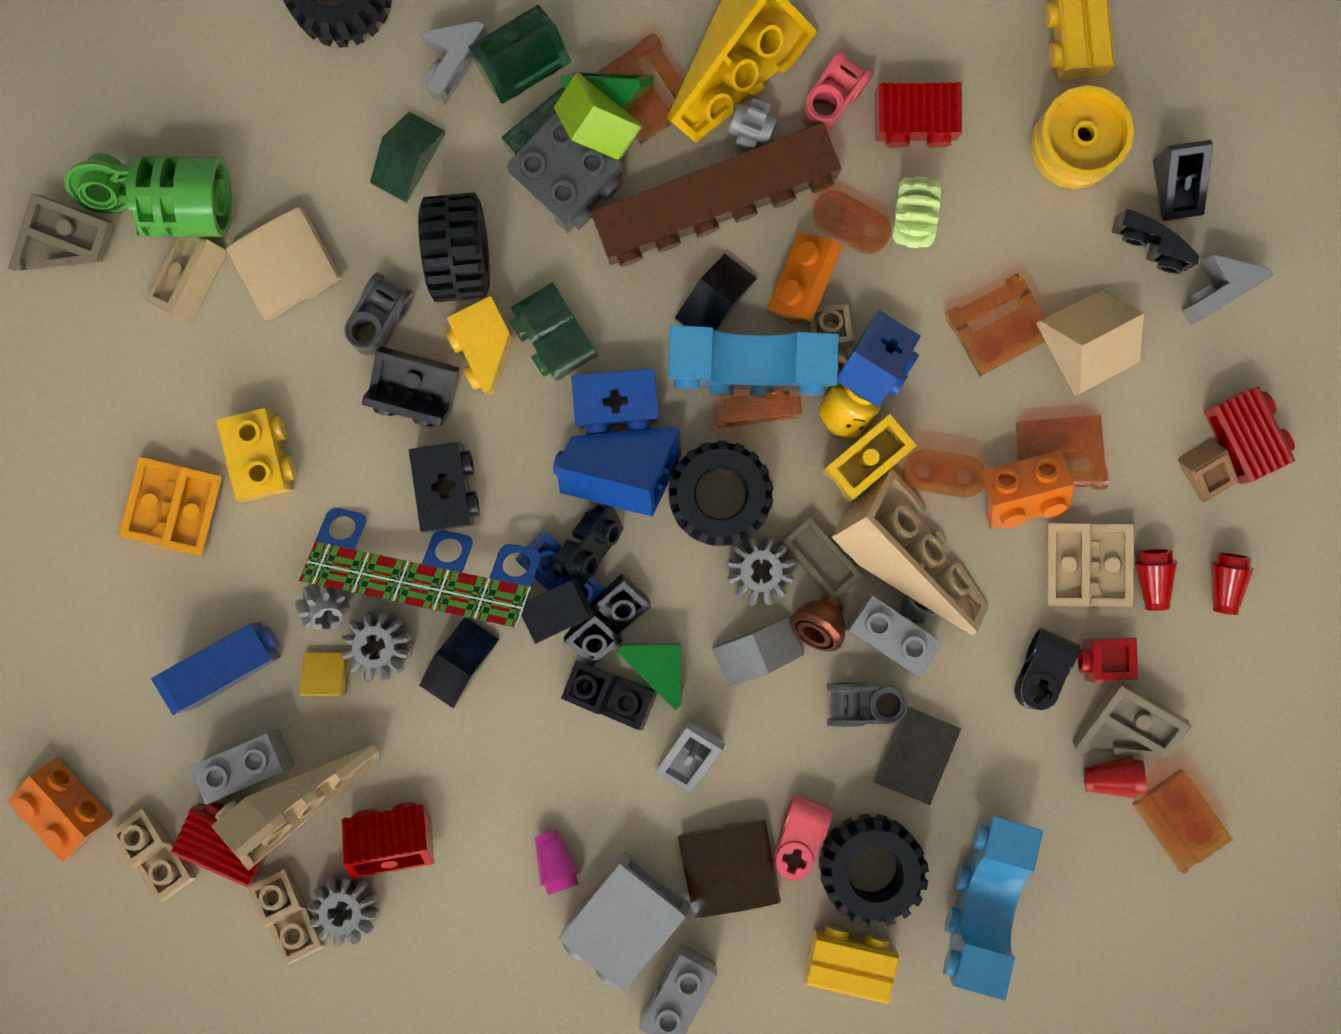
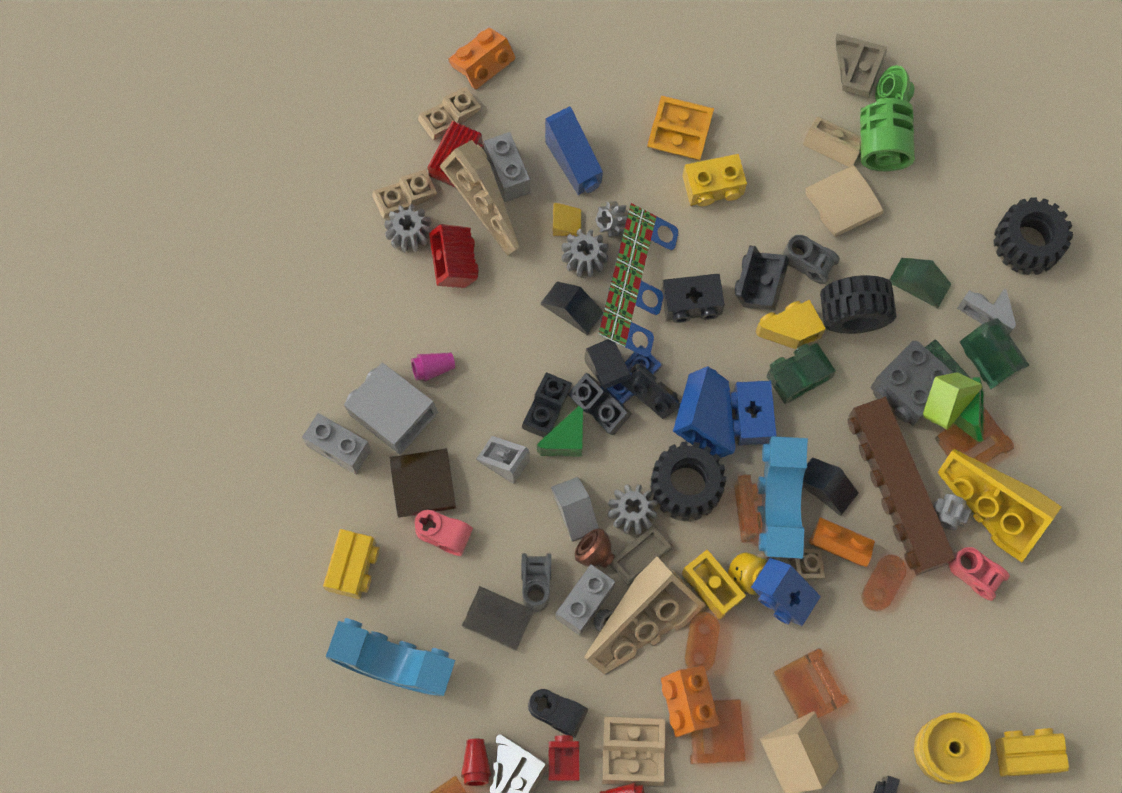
camera: 85 degrees right, 15 degrees down
black tyre [819,814,929,927] -> none
red brick [874,82,962,148] -> none
yellowish green gear [893,176,941,248] -> none

